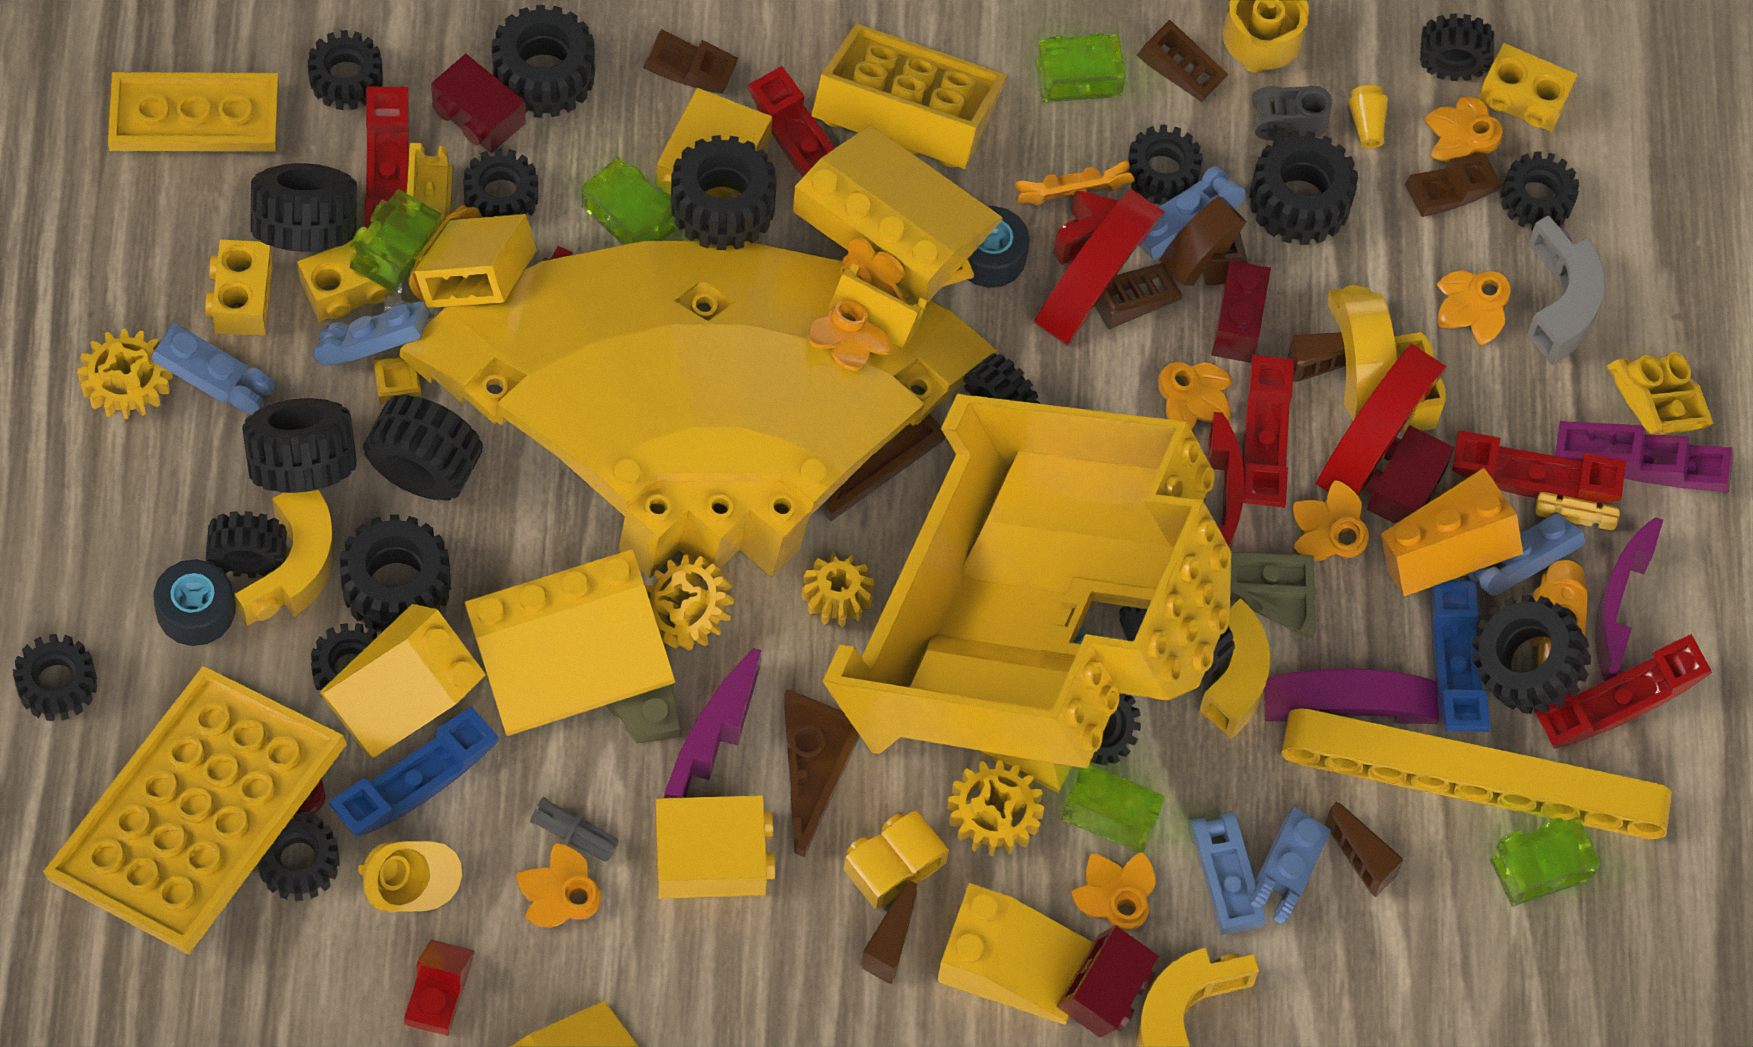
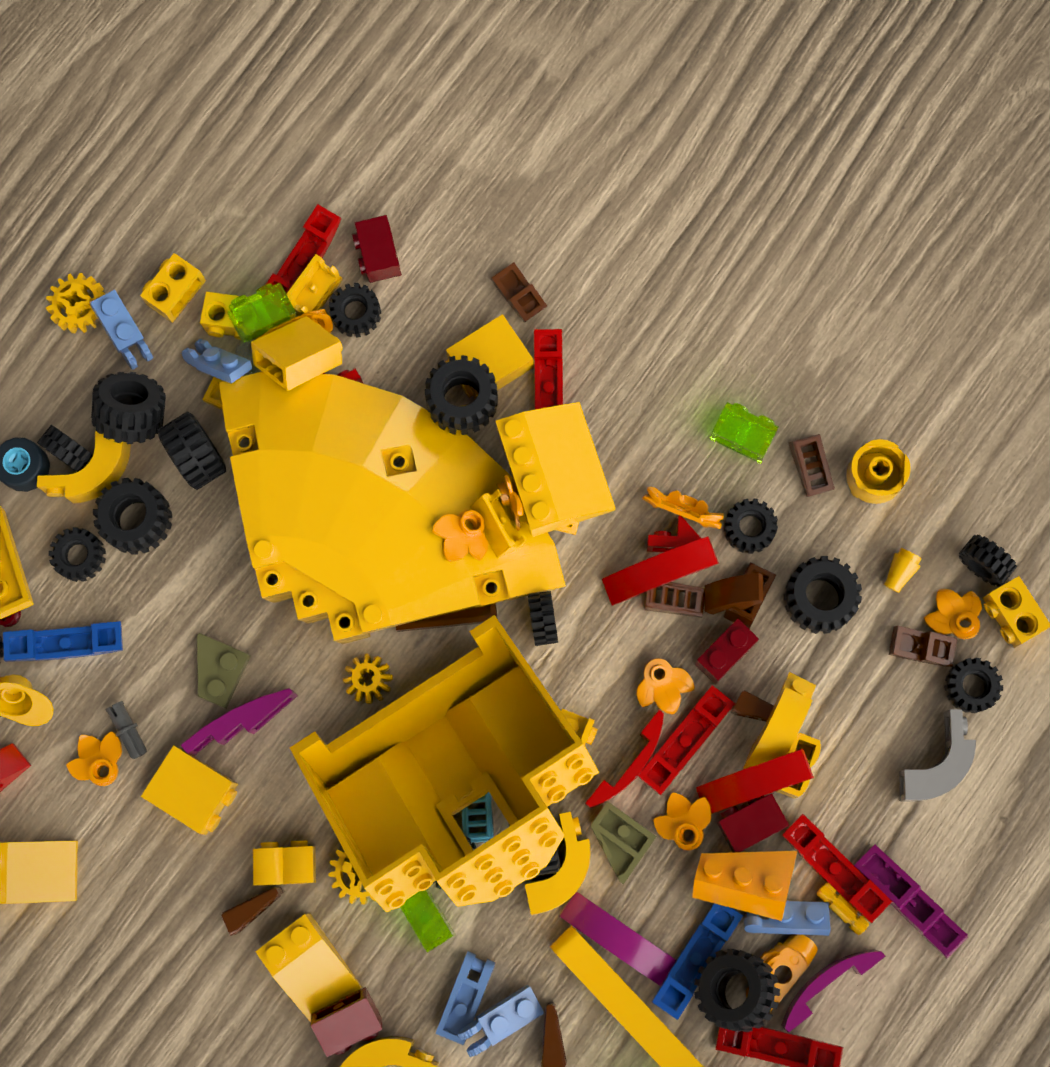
camera: 50 degrees right, 15 degrees up
yellow plate [108,72,279,152] -> none
black tyre [250,163,357,252] -> none
black tyre [308,30,383,110] -> none
yellow slope [319,604,486,759] -> none
yellow slope [465,549,675,736] -> none
black tyre [492,5,595,118] -> none
clear neon green brick [582,157,675,245] -> none
yellow gear [645,555,735,651] -> none
reddish brown wing [784,689,860,857] -> none
yellow slope [811,23,1008,169] -> none
black wheel [968,206,1030,288] -> none
light orange plate [1071,852,1156,930] -> none
medium blue plate [1138,166,1246,260] -> none
dark grey piece [1252,85,1332,140] -> none
light orange plate [1437,270,1511,346] -> none
yellow slope [1607,352,1714,435] -> none

